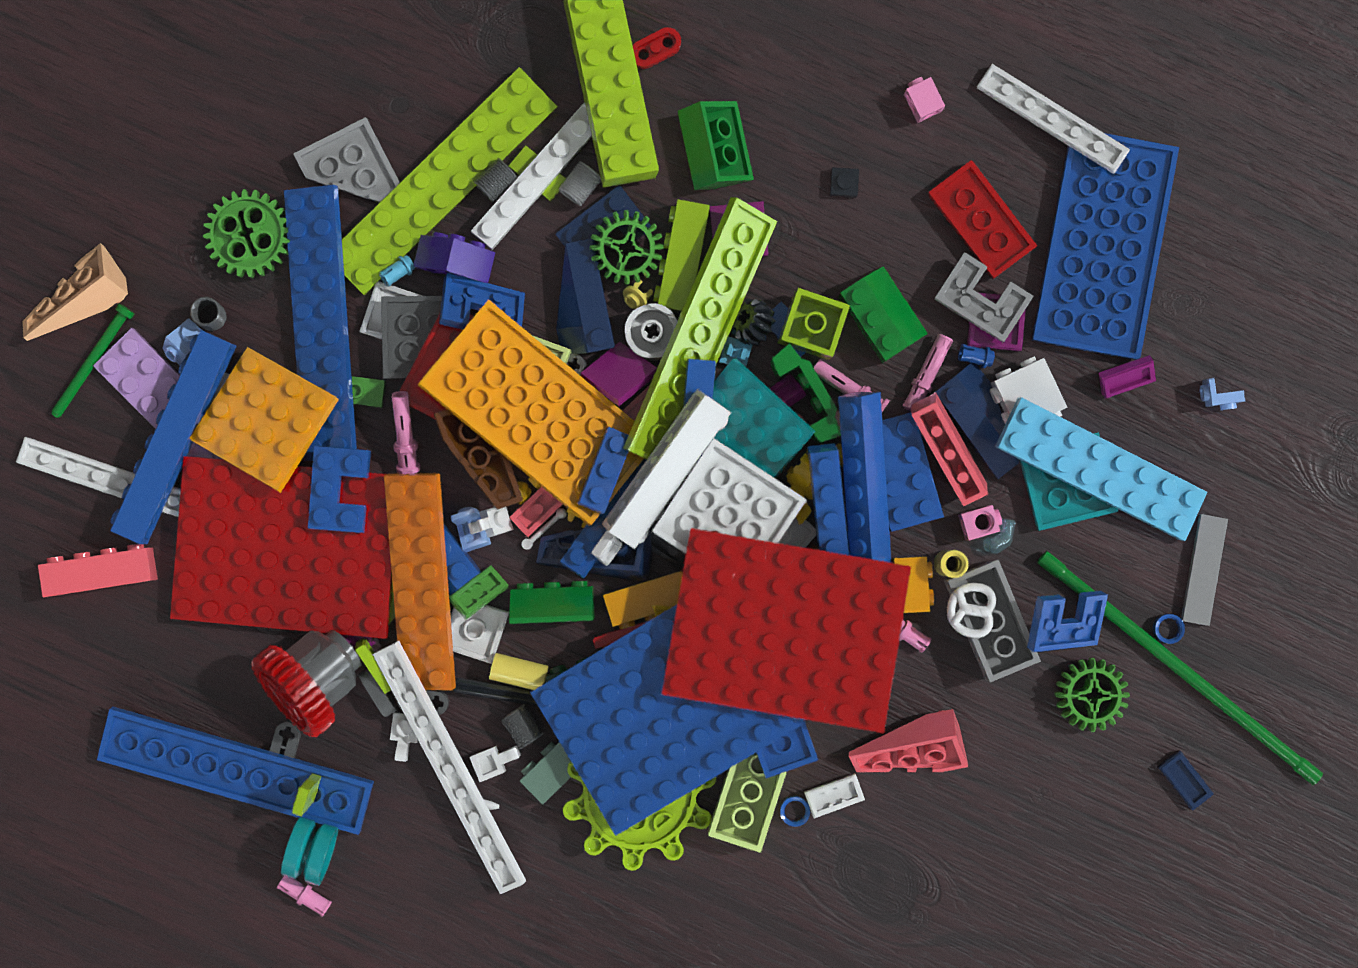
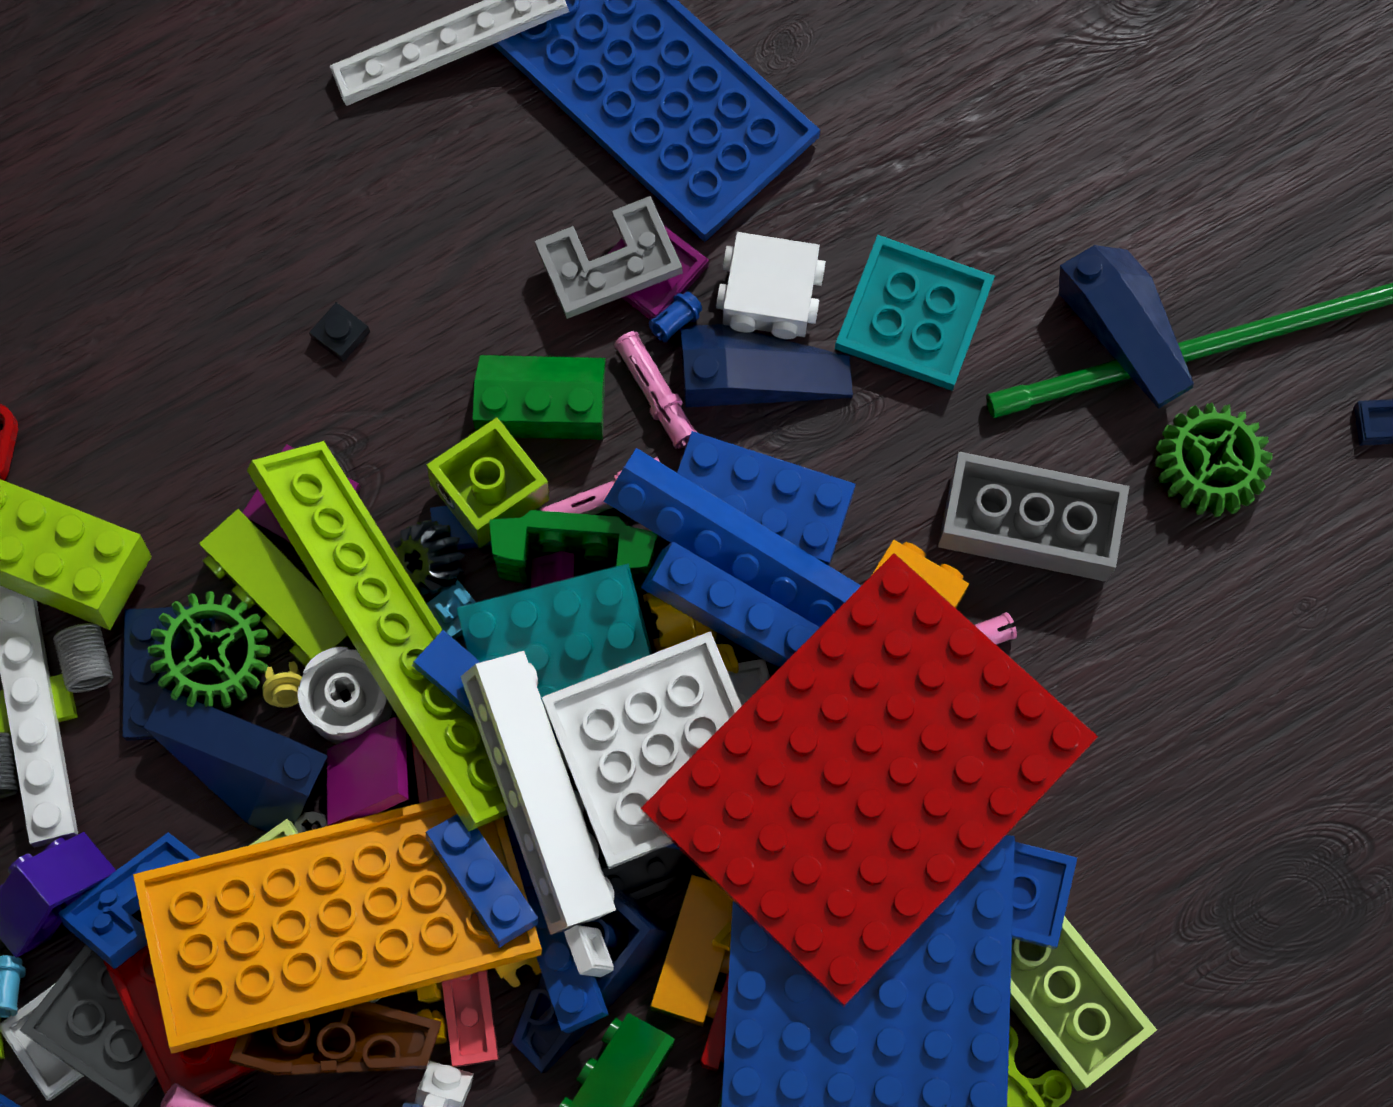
camera: 60 degrees left, 15 degrees down
white hinge [522,508,567,550] -> none
green slope [678,101,754,190] -> none
blue piece [780,795,810,827] -> none
white plate [804,773,865,818] -> none
coral wedge [849,709,968,772] -> none
bright pink brick [904,77,945,123] -> none
coral brick [911,393,988,507] -> none
red plate [928,160,1037,280] -> none
light yellow pin [934,550,968,578] -> none
white piece [947,583,996,638] -> none
bright pink brick [958,505,1002,541] -> none
clear light blue arm [983,519,1016,554] -> none
medium azure plate [995,397,1207,541] -> none
blue plate [1027,591,1108,652] -> none
magenta tile [1098,355,1156,399] -> none
blue piece [1153,614,1185,644] -> none
light grey tile [1181,514,1228,626] -> none
light blue bracket [1200,378,1245,410] -> none
none -> dark blue wedge [1059,245,1194,409]

